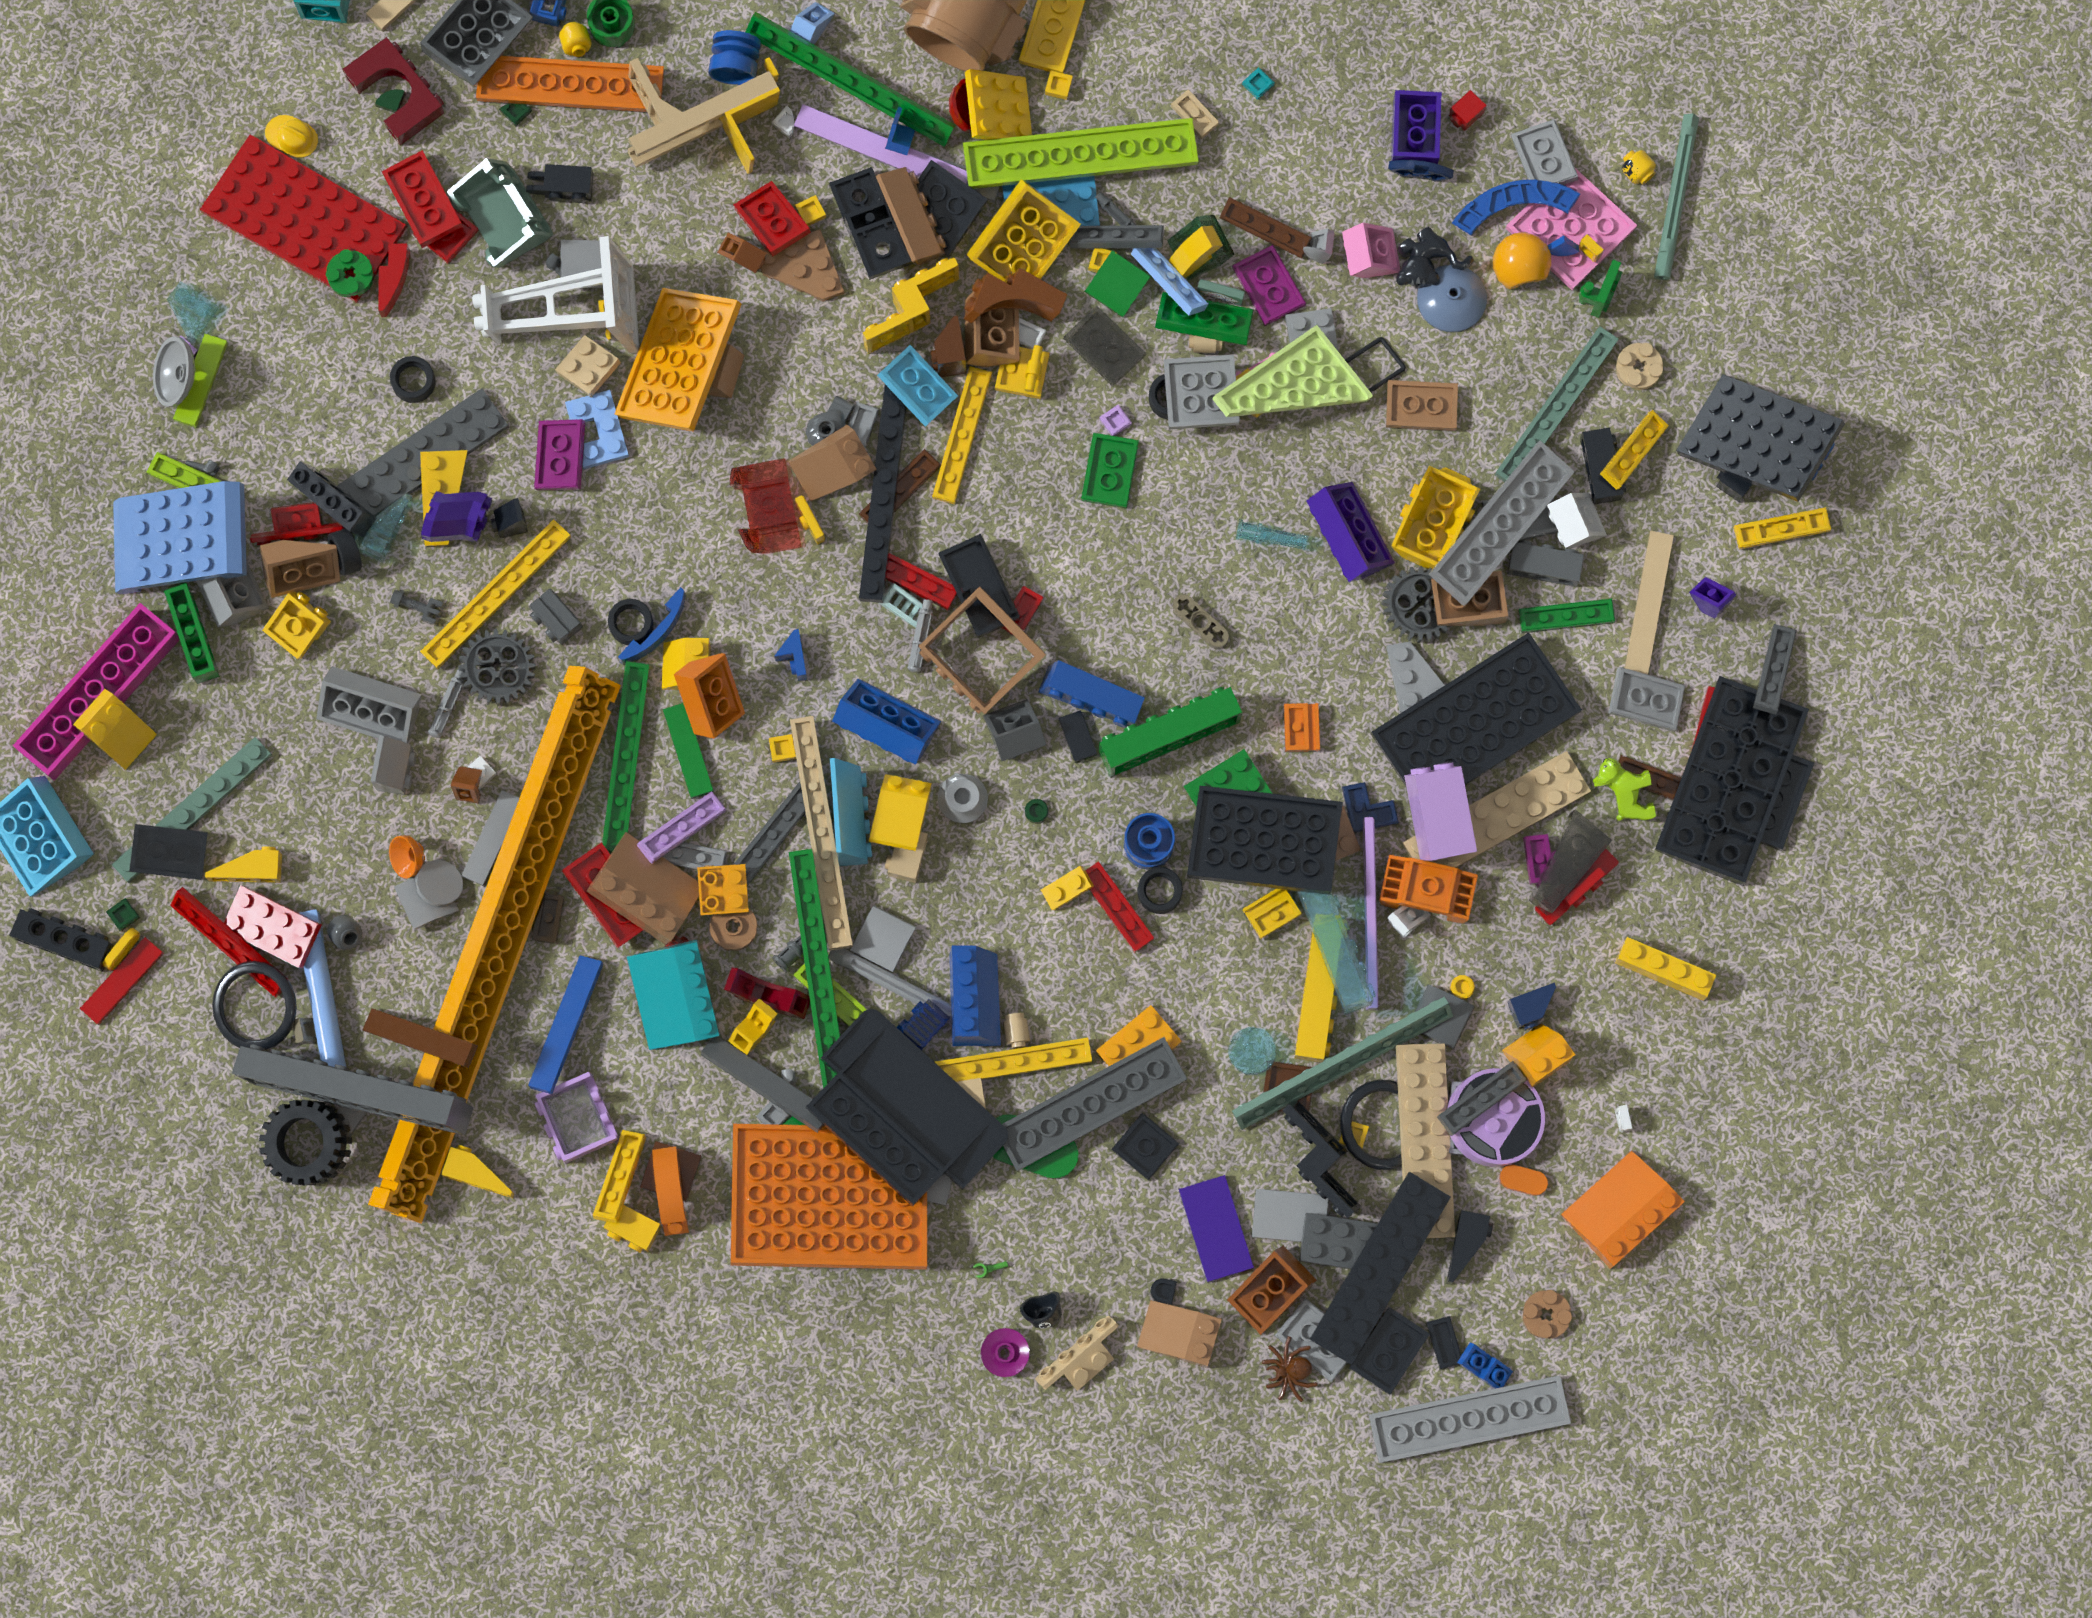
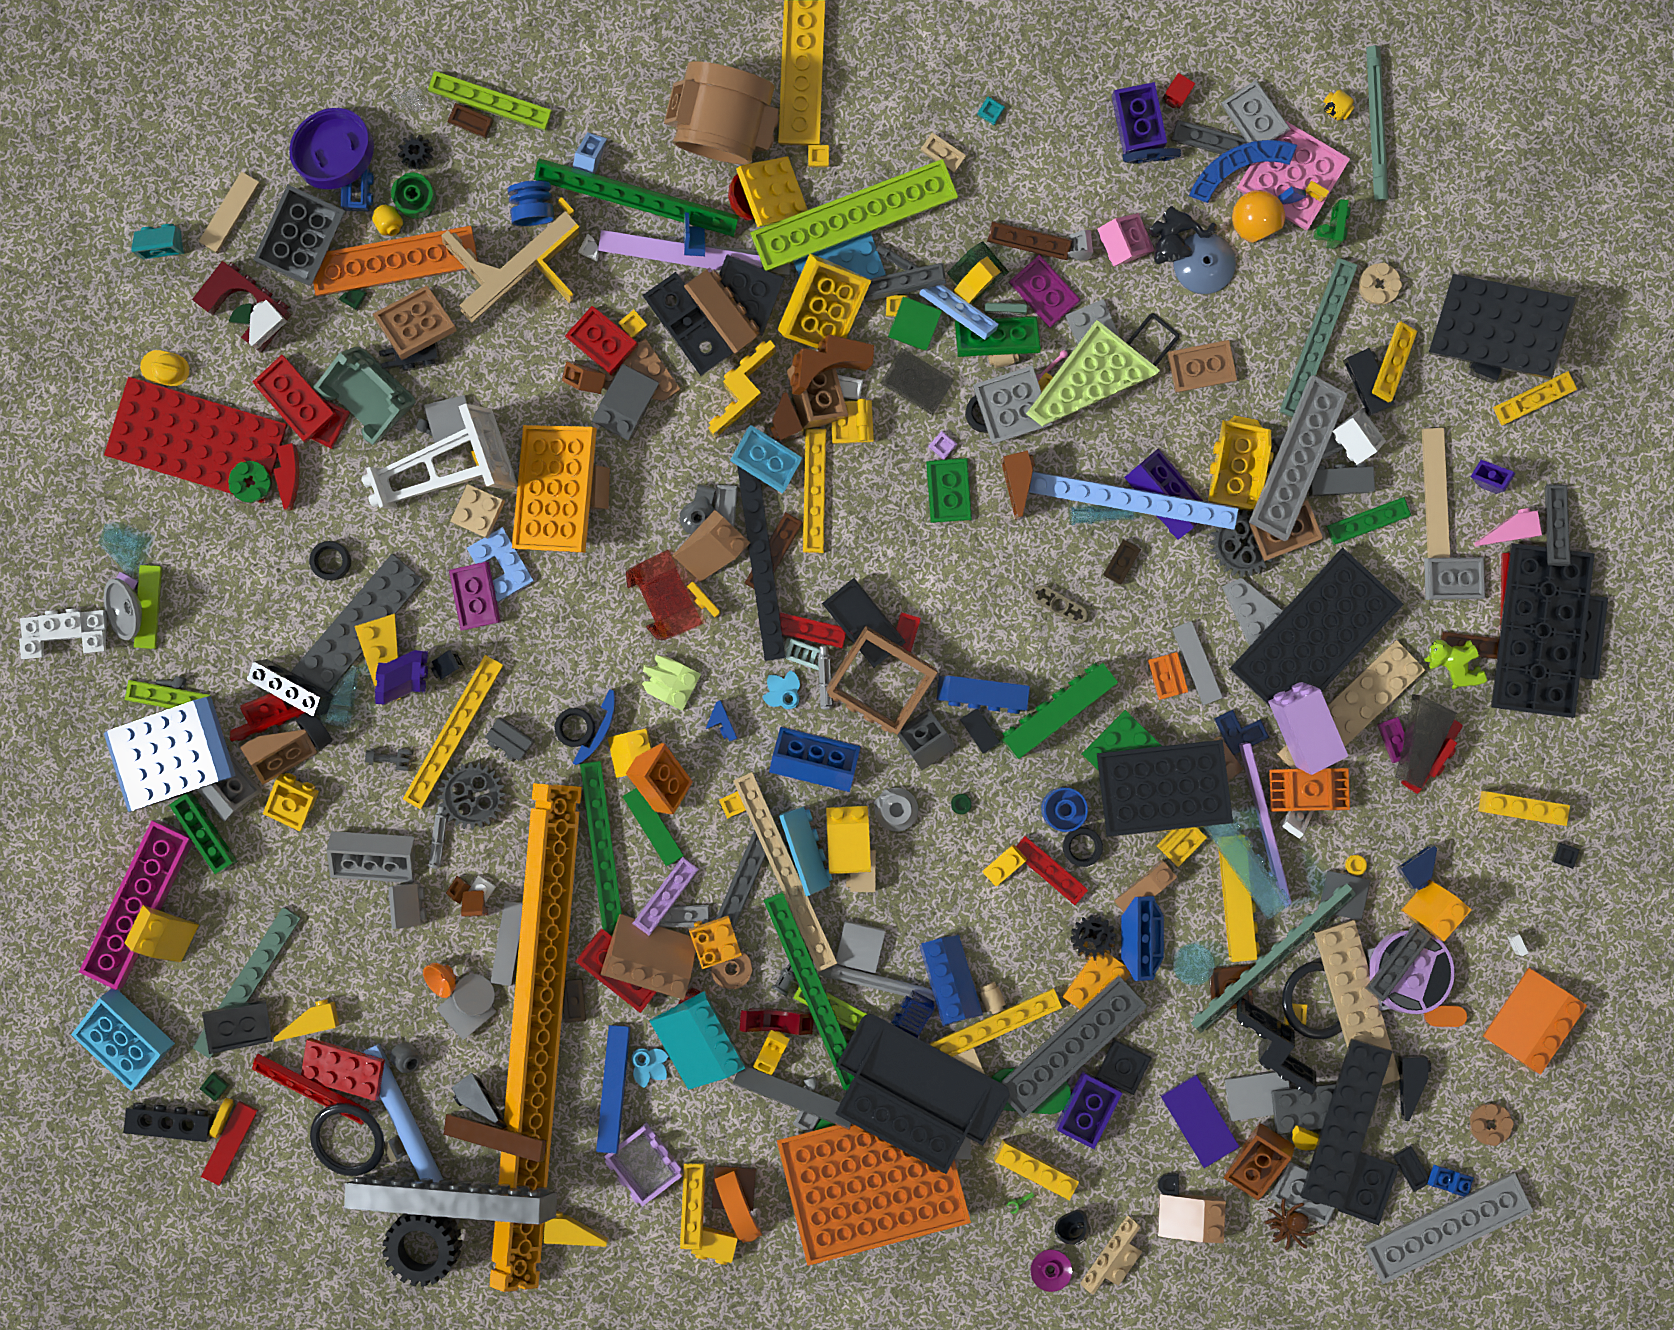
camera: 15 degrees left, 10 degrees up
none -> white bracket [19,608,107,660]
none -> white slope [249,300,287,349]
none -> medium nougat plate [373,285,457,360]
none -> reddish brown plate [446,876,471,904]
none -> slope [451,1073,507,1129]
none -> dark grey slope [592,364,660,440]
none -> medium azure plate [631,1048,669,1088]
none -> yellowish green plate [642,655,701,711]
none -> medium azure plate [762,670,800,709]
none -> yellow brick [994,1139,1079,1201]
none -> dark orange slope [1001,450,1035,521]
none -> light blue plate [1029,471,1239,529]
none -> dark purple brick [1055,1071,1122,1149]
none -> black gear [1071,915,1116,961]
none -> dark brown plate [1102,539,1141,586]
none -> medium nougat slope [1114,860,1177,912]
none -> blue wedge [1121,896,1164,981]
none -> dark grey tile [1171,120,1247,154]
none -> light grey tile [1172,621,1223,705]
none -> yellow tile [1292,1125,1319,1151]
none -> bright pink slope [1475,508,1542,547]
none -> black tile [1552,842,1580,869]

